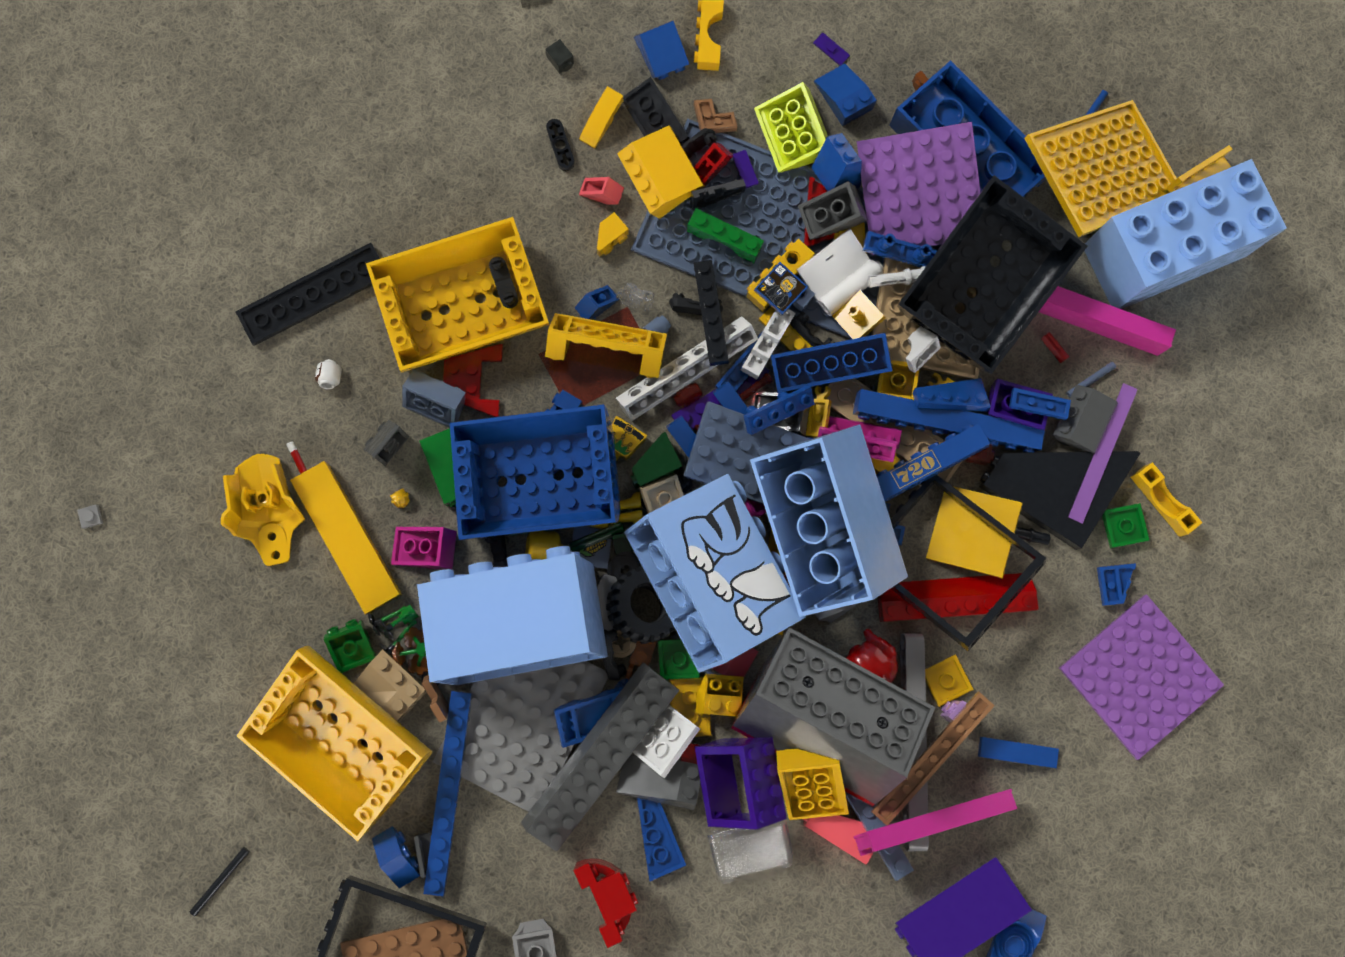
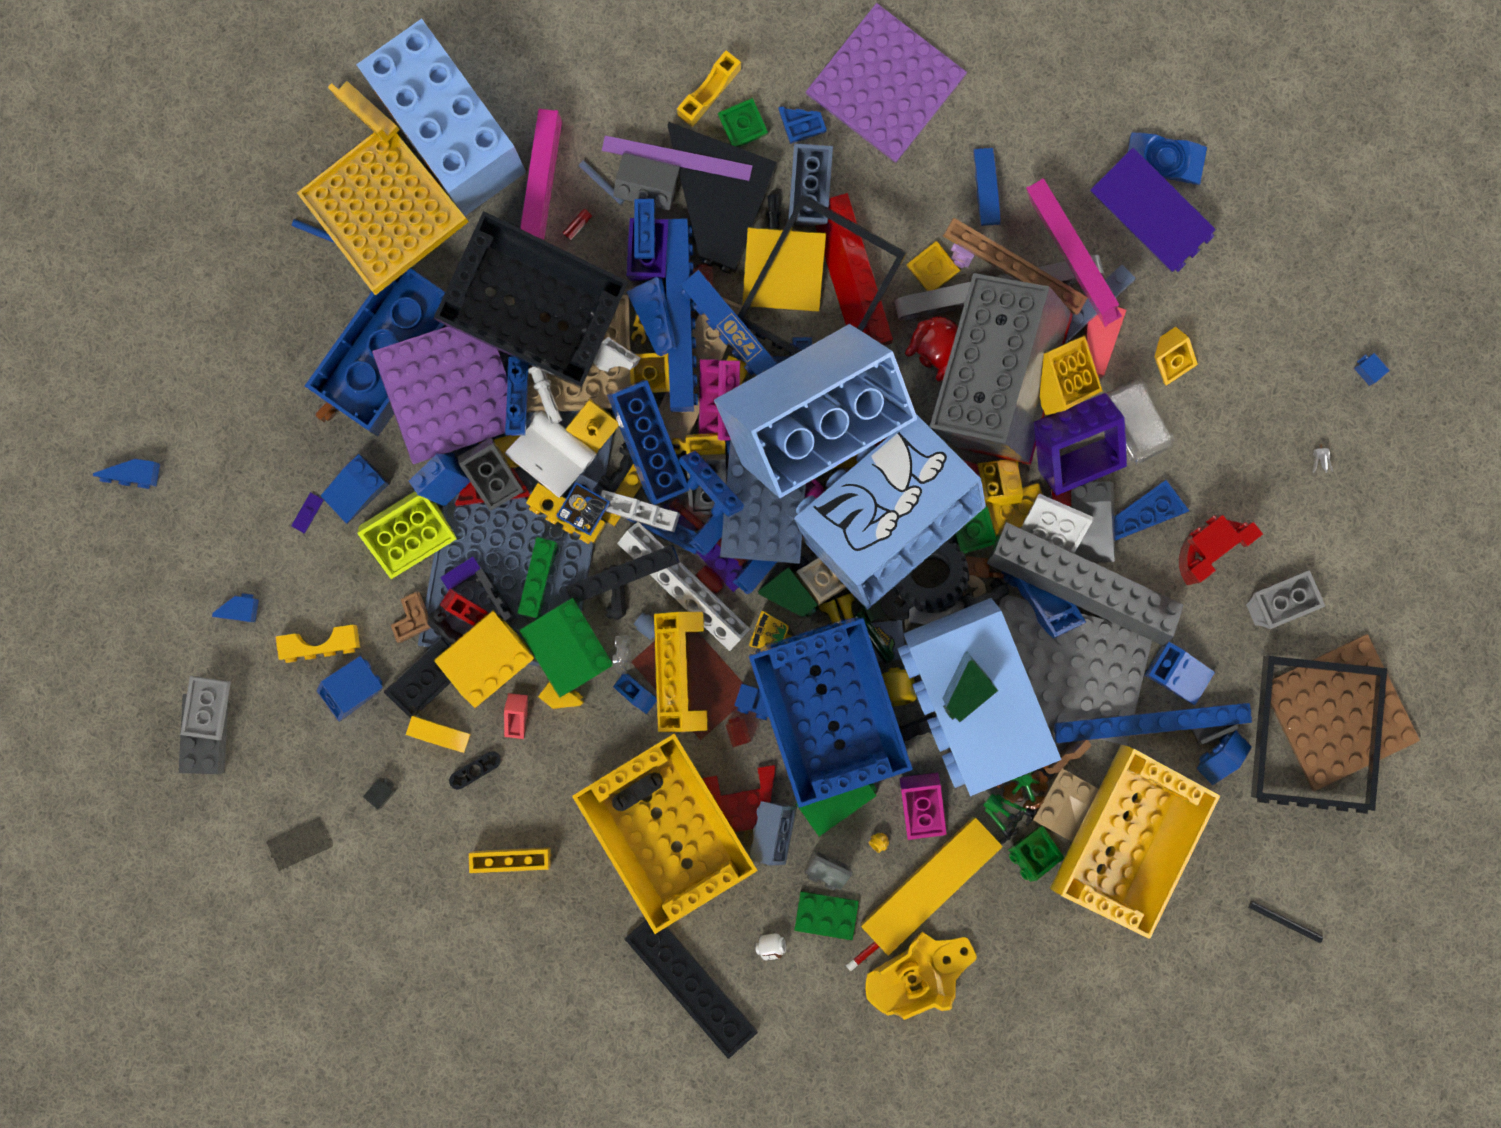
camera: 90 degrees left, 5 degrees up
none -> yellow brick [469,847,551,873]
none -> green slope [519,598,613,698]
none -> clear red brick [725,716,751,748]
none -> sand blue slope [789,143,833,227]
none -> green plate [794,891,859,941]
none -> dark green slope [942,652,998,723]
none -> slope [1144,642,1215,706]
none -> yellow slope [1154,327,1198,386]

